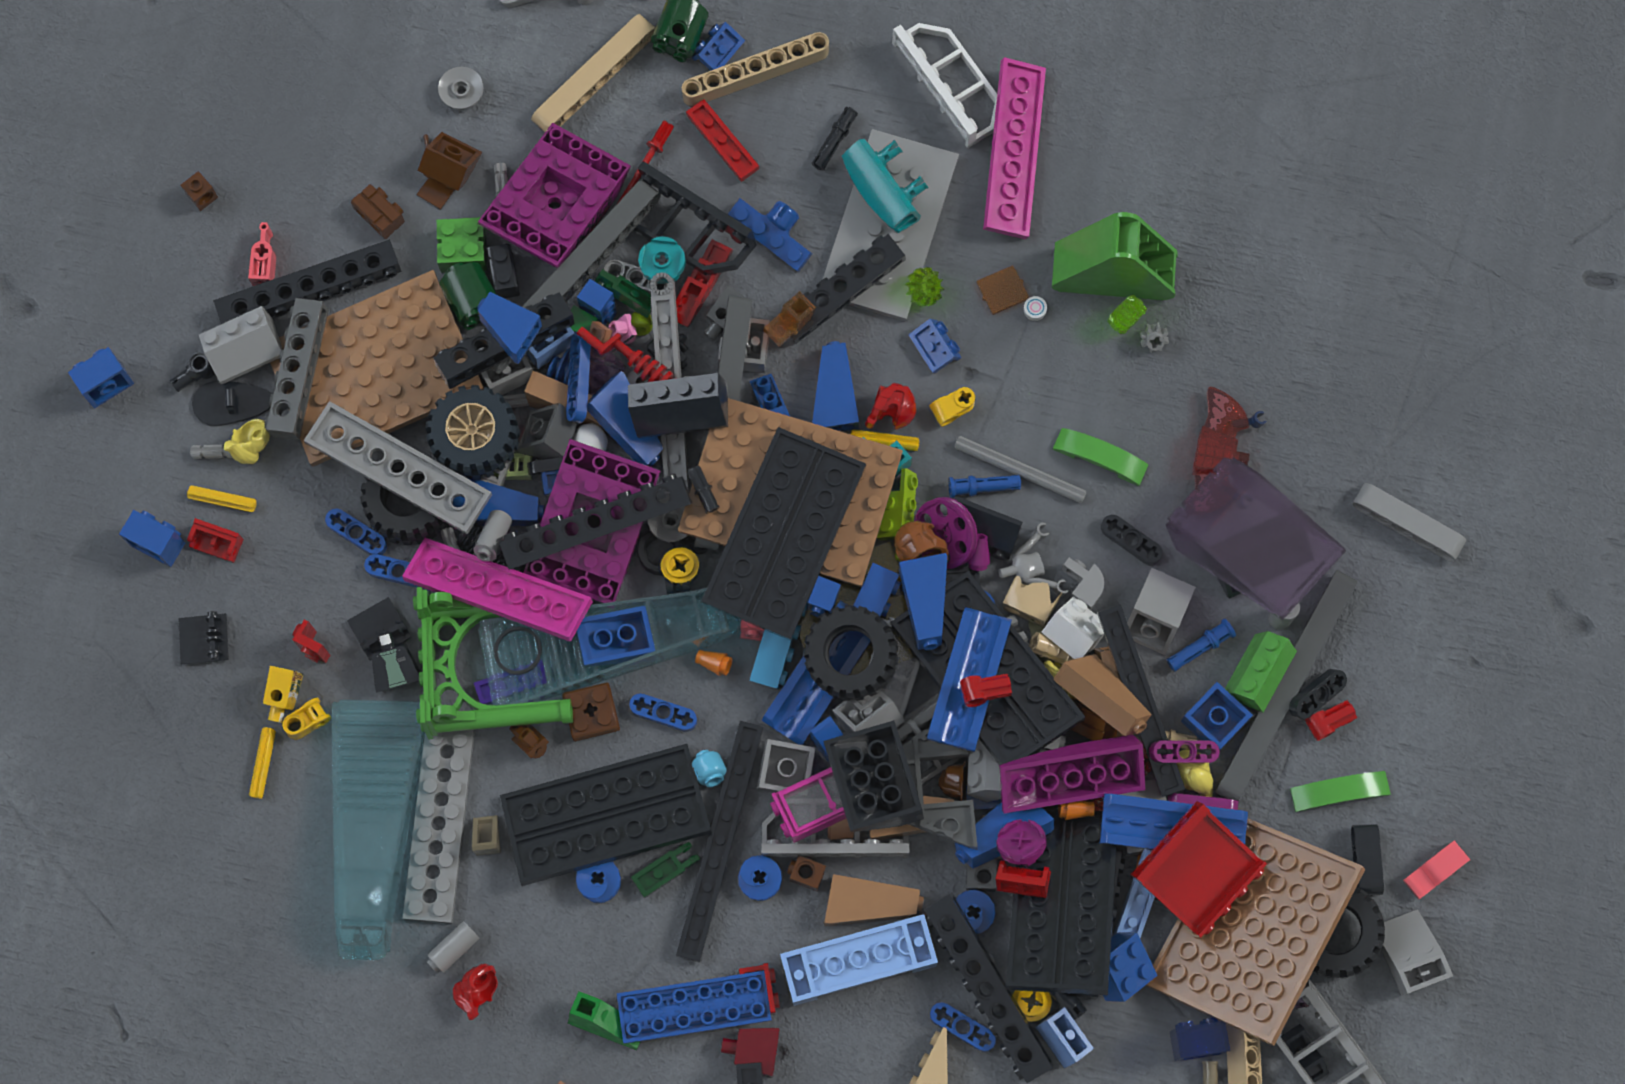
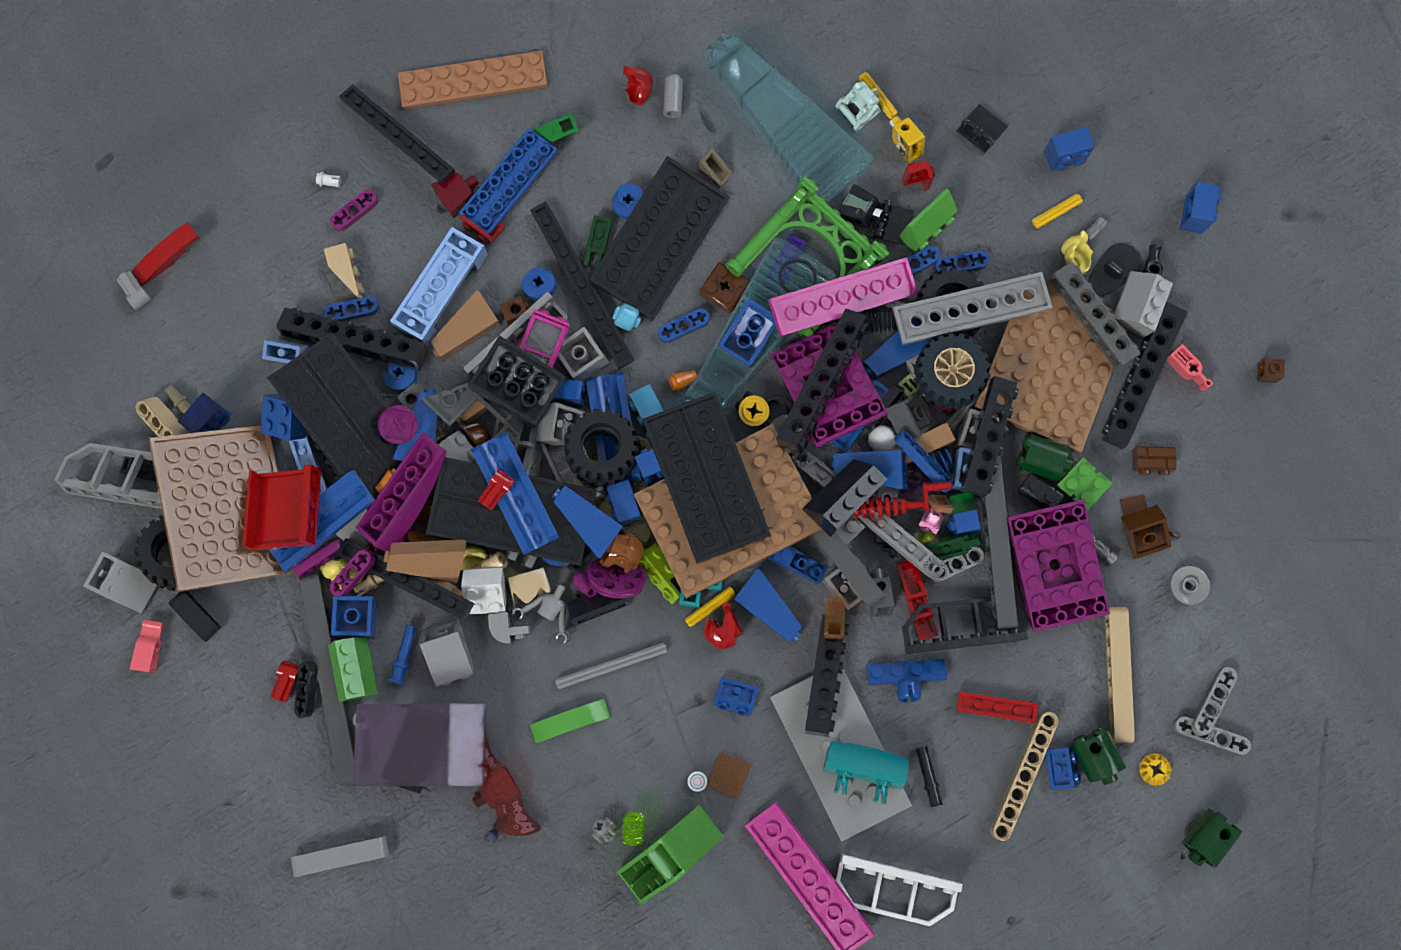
camera: 140 degrees right, 5 degrees up
red hinge [187,518,244,563] -> none
yellow piece [282,697,331,740] -> none
light grey plate [403,730,475,924] -> none
light grey brick [474,510,512,561] -> none
blue slope [477,292,542,364] -> none
reddish brown hips [509,724,549,759] -> none
red piece [616,120,674,205] -> none
teal plate [638,237,686,284] -> none
black axle [688,466,720,514] -> none
clear neon green gear [904,267,945,307] -> none
yellow piece [929,387,975,427] -> none
blue pin [948,475,1021,498] -> none
red hinge [996,860,1051,898] -> none
black beam [1101,515,1162,565] -> none
bright green slope [1290,771,1391,812] -> none
none -> light aqua piece [835,81,881,132]
none -> bright green slope [899,189,958,253]

